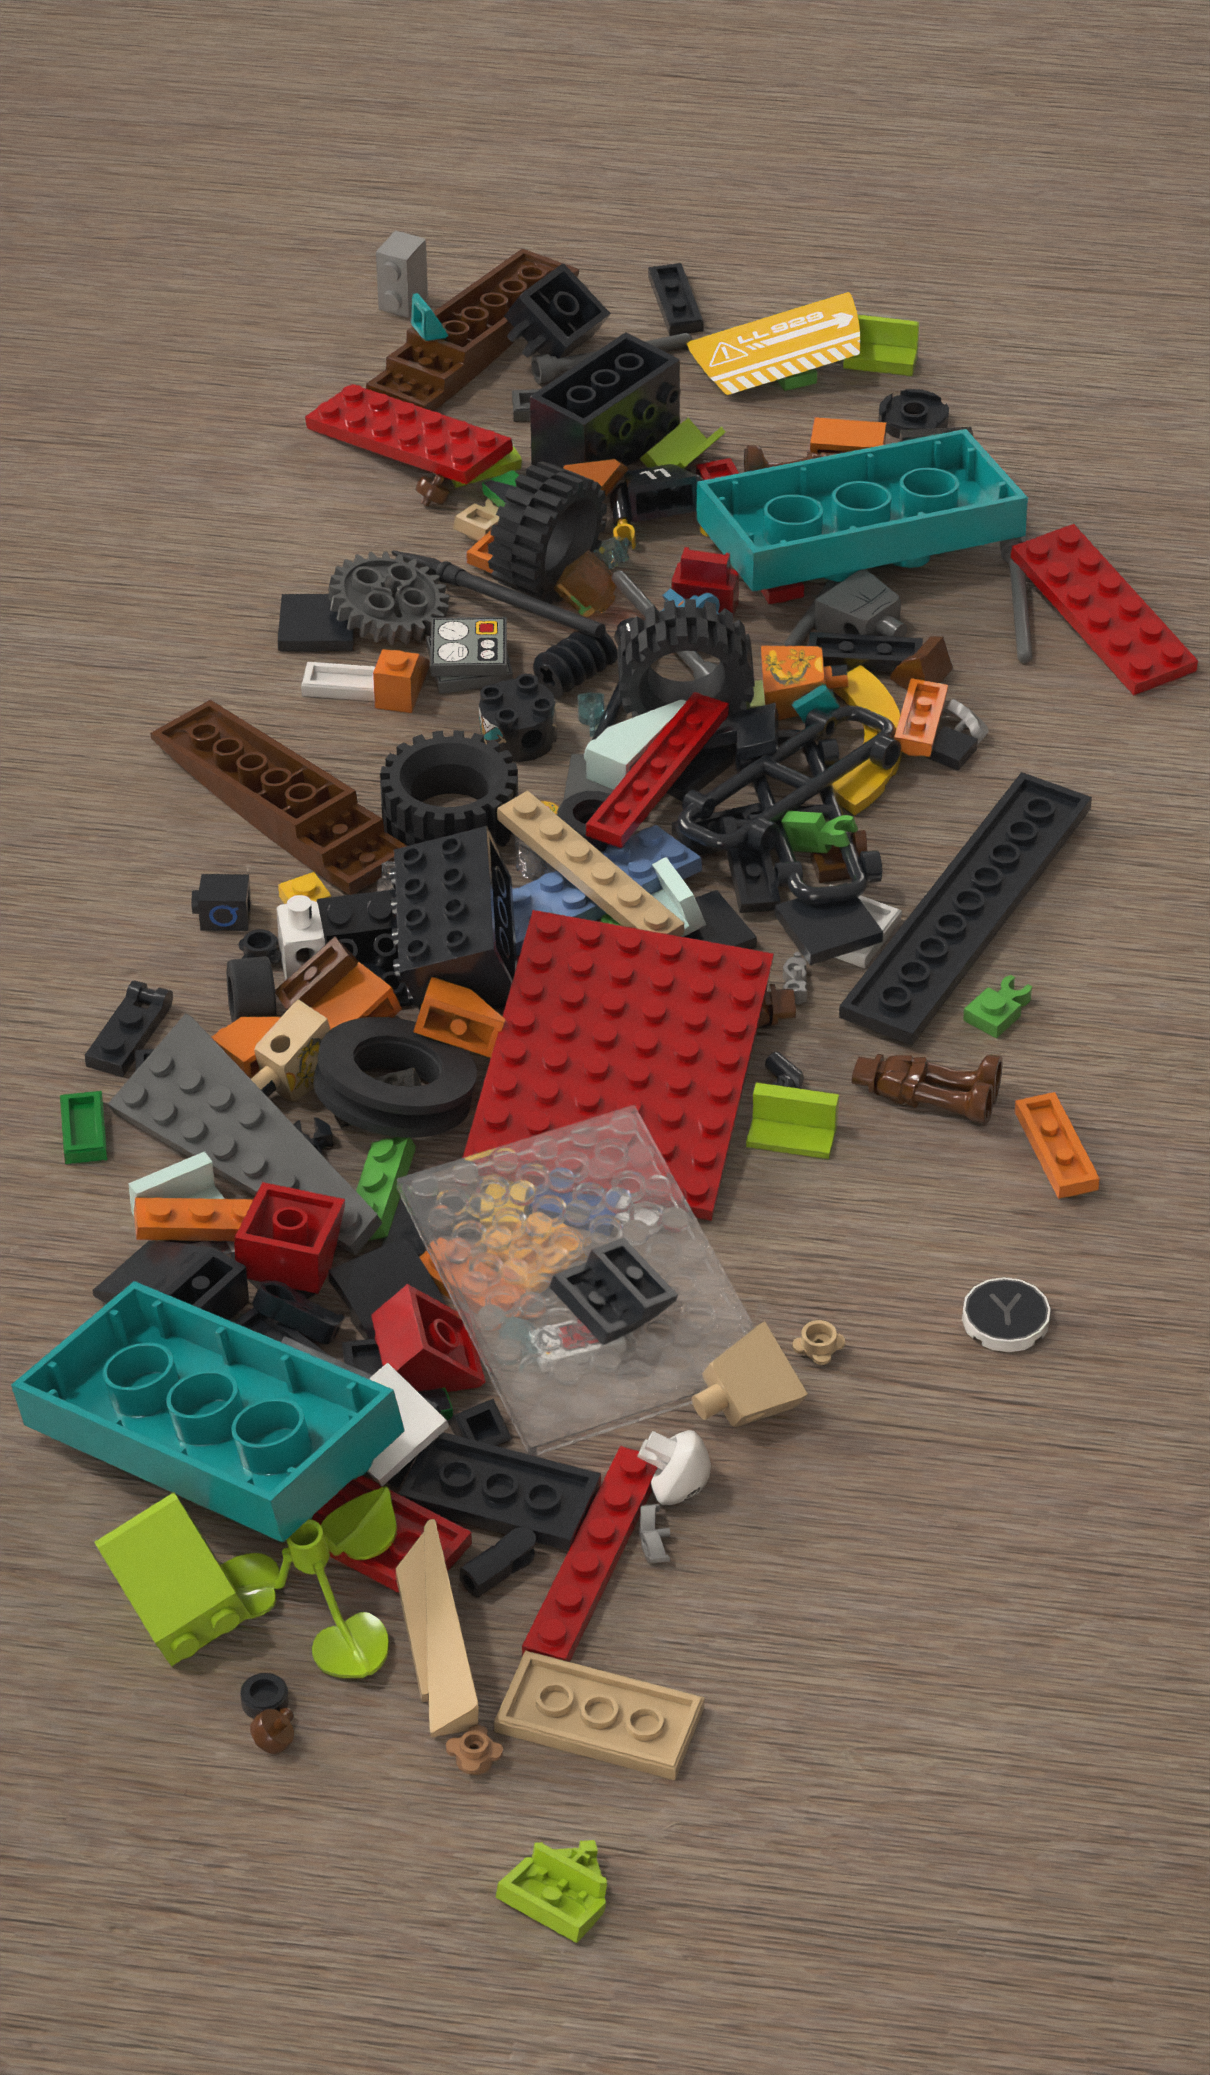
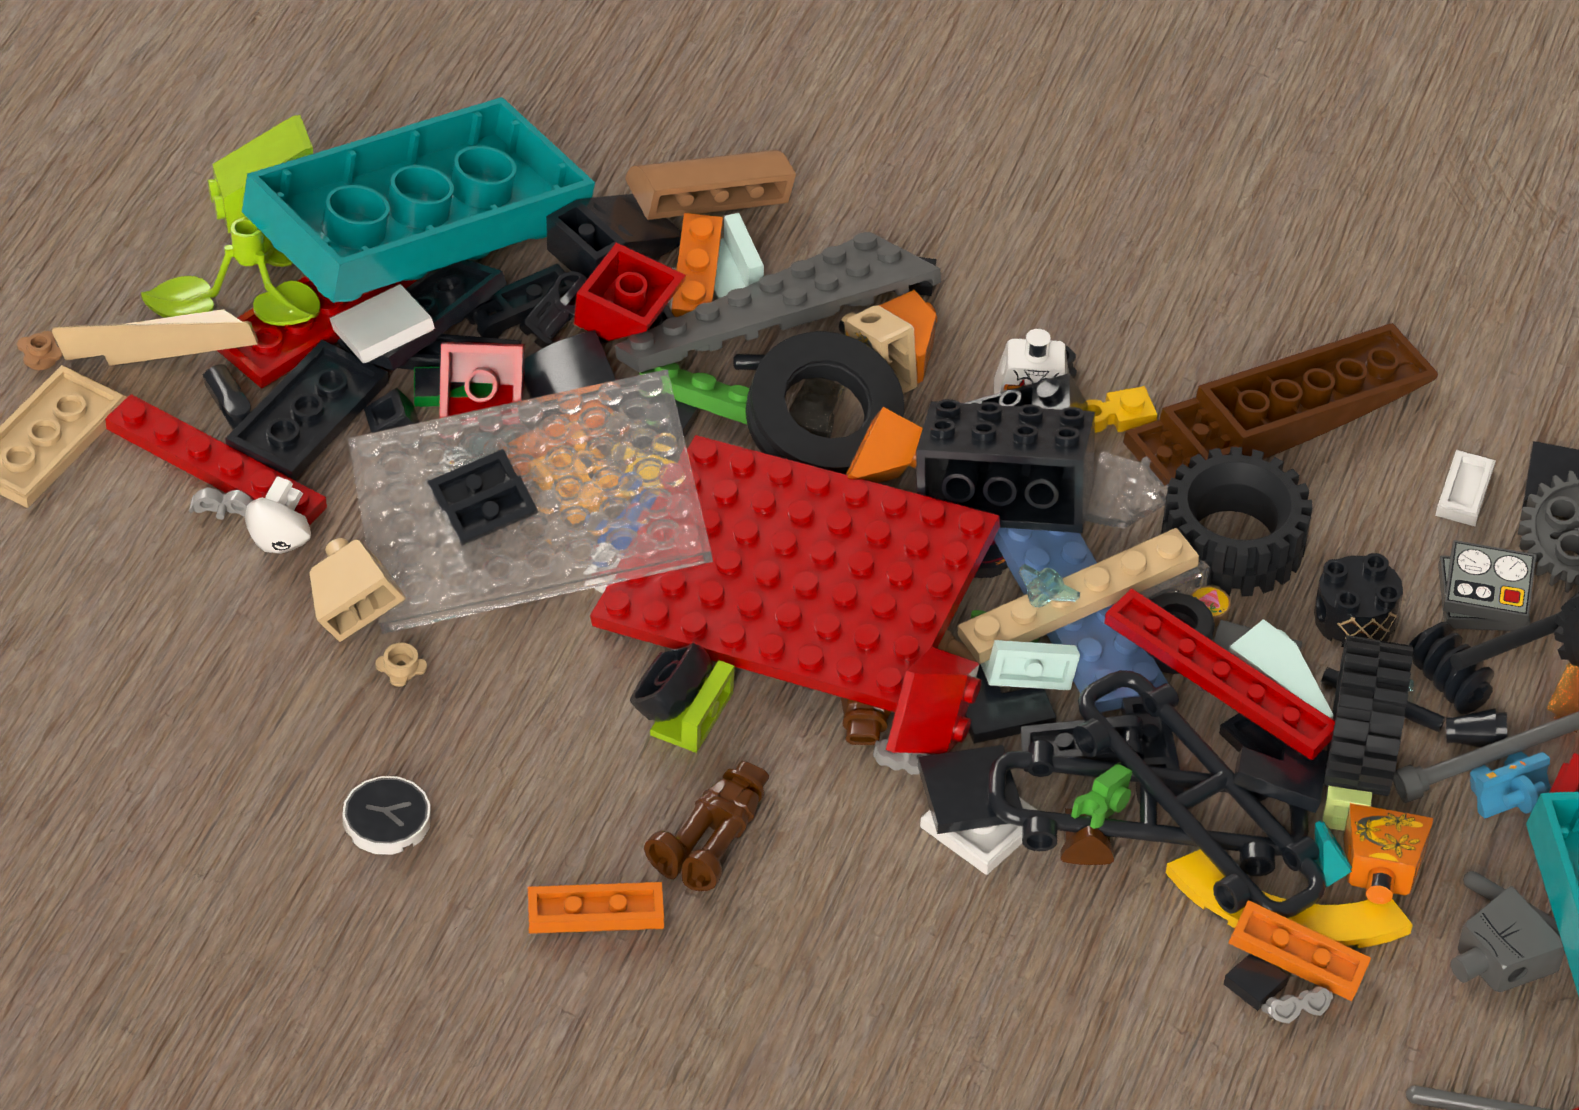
camera: 100 degrees right, 5 degrees up
green tile [60,1091,107,1164] -> none
black plate [85,980,173,1077] -> none
black brick [191,874,252,931] -> none
black tyre [226,956,277,1023] -> none
black tile [240,1673,289,1719] -> none
reddish brown piece [250,1708,294,1754] -> none
reddish brown panel [275,937,359,1010] -> none
orange brick [311,962,402,1030] -> none
orange slope [373,649,430,713] -> none
black arm [765,1051,804,1089] -> none
black plate [808,632,923,672] -> none
black plate [839,772,1092,1045] -> none
reddish brown tile [890,636,953,690] -> none
bright green plate [963,975,1032,1038] -> none
none -> medium nougat brick [625,150,796,220]
none -> black piece [630,643,713,722]
none -> red slope [886,647,981,754]
none -> clear light blue piece [1019,564,1080,608]

